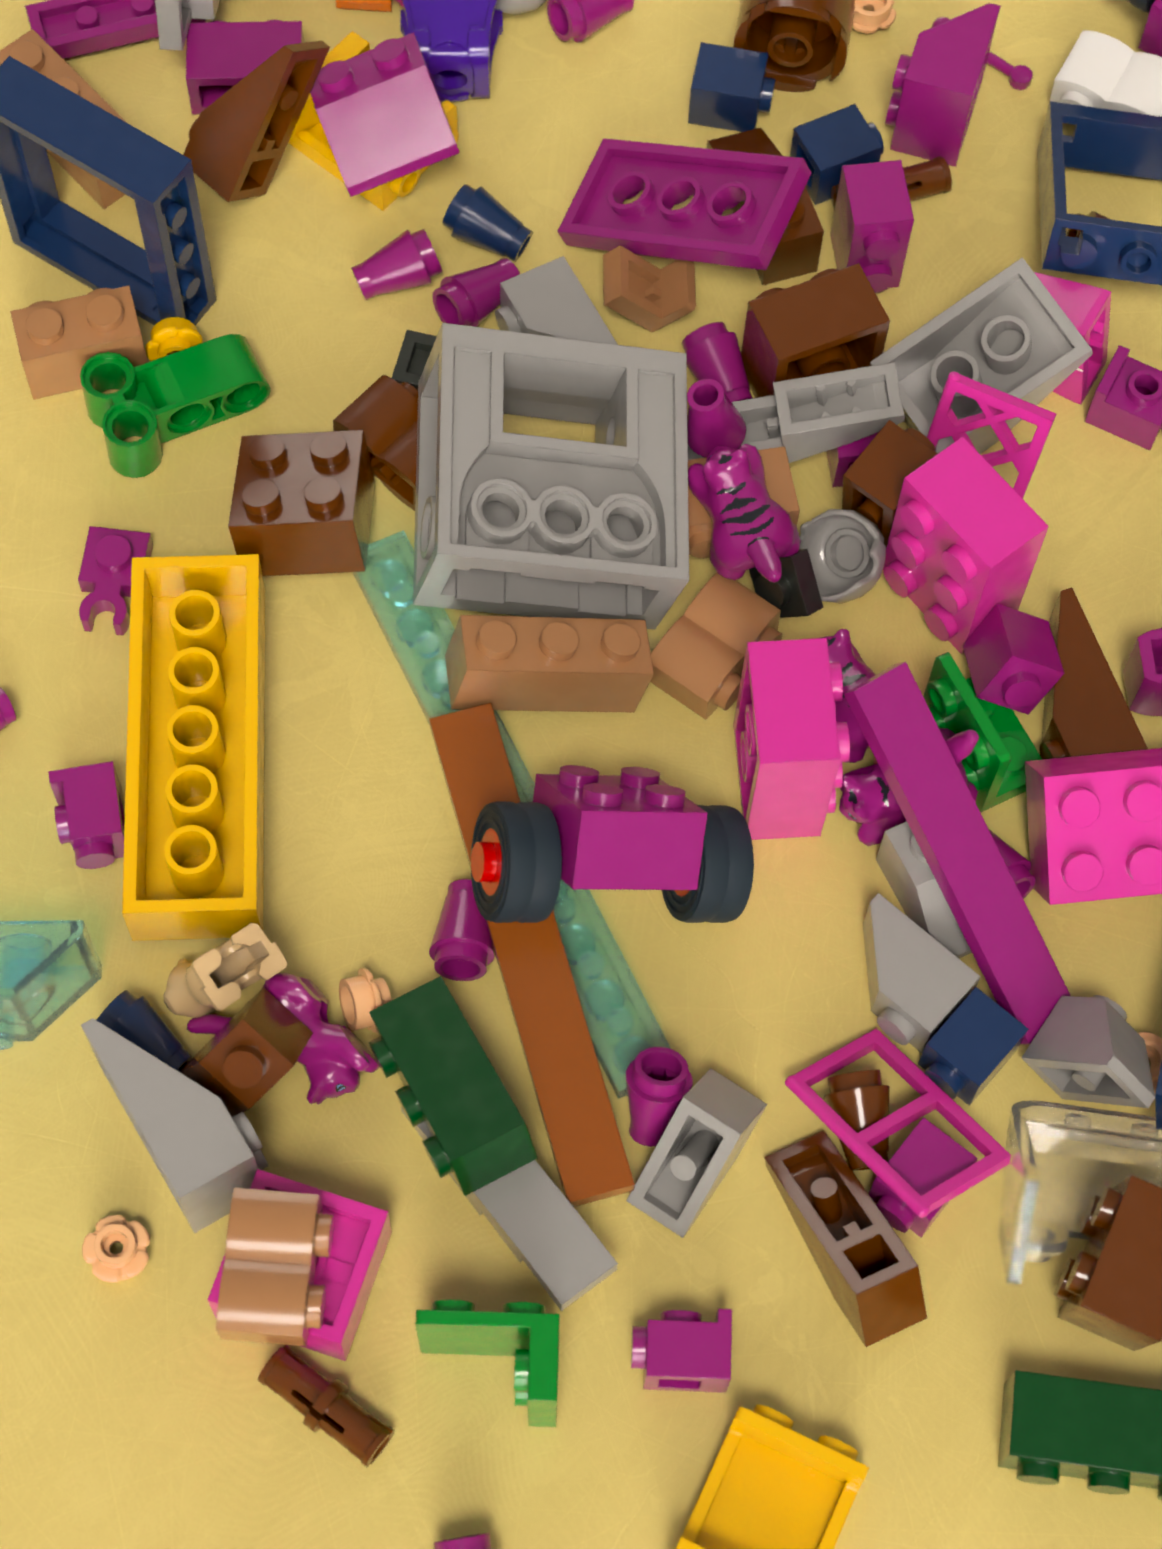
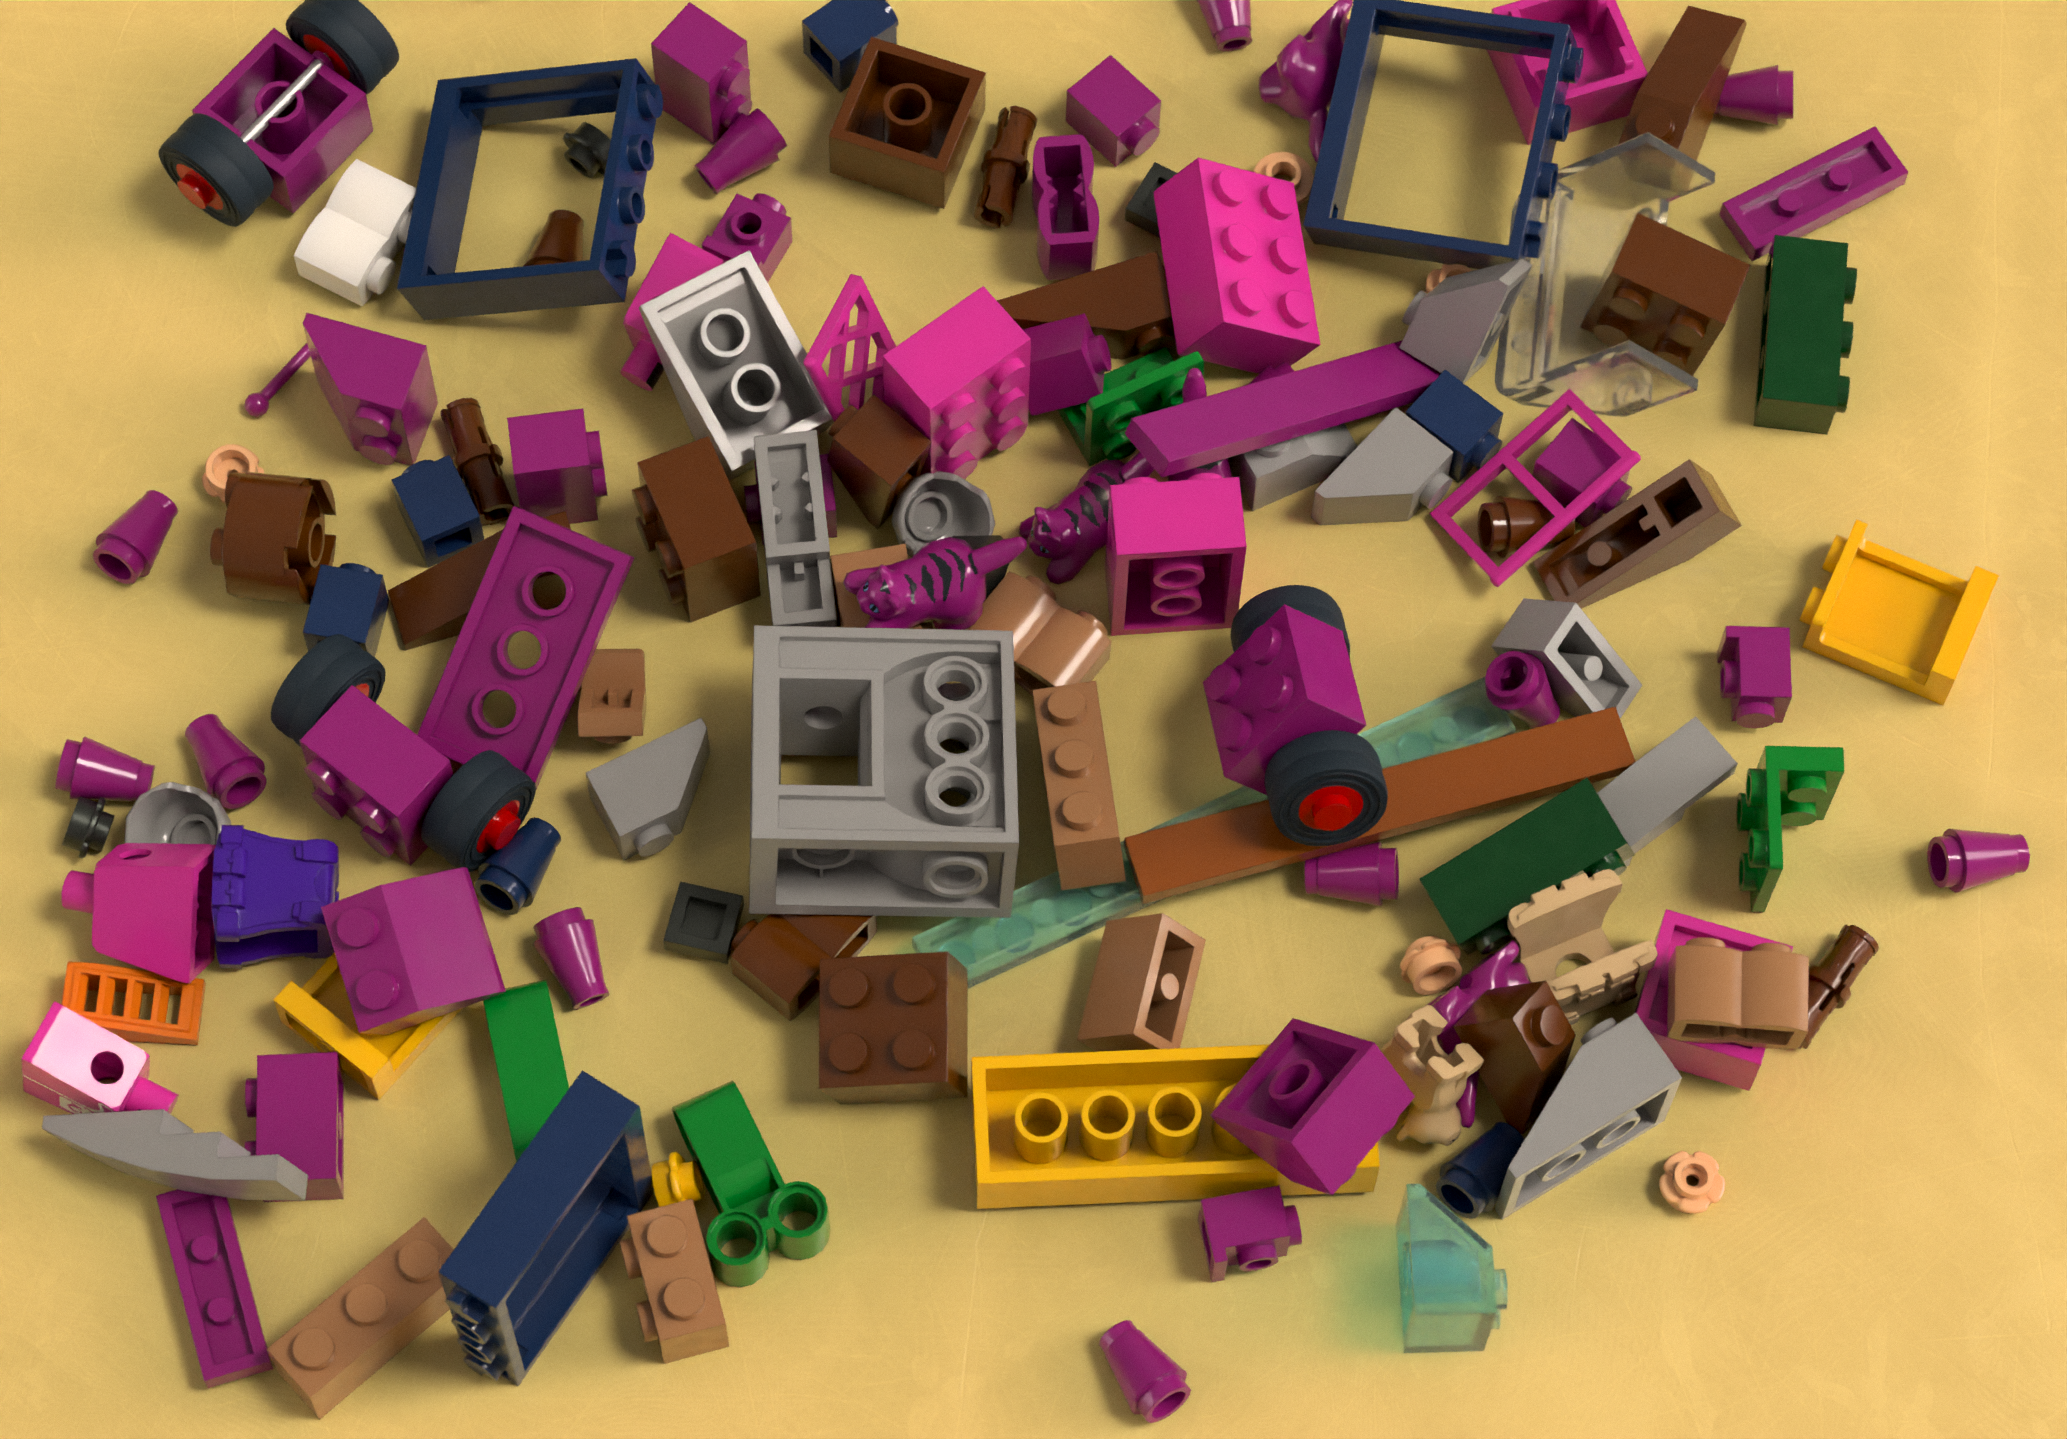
camera: 90 degrees left, 0 degrees up
magenta plate [78,526,153,636] -> none
reddish brown slope [183,40,330,202] -> none
magenta cone [433,258,520,327] -> none
magenta cone [682,322,753,402] -> none
magenta cone [687,379,746,458] -> none
none -> brick [271,634,536,872]
none -> green beam [483,980,569,1162]
none -> medium nougat brick [1077,913,1206,1052]
none -> magenta slope [1211,1018,1415,1196]
none -> tan piece [1507,869,1658,1025]

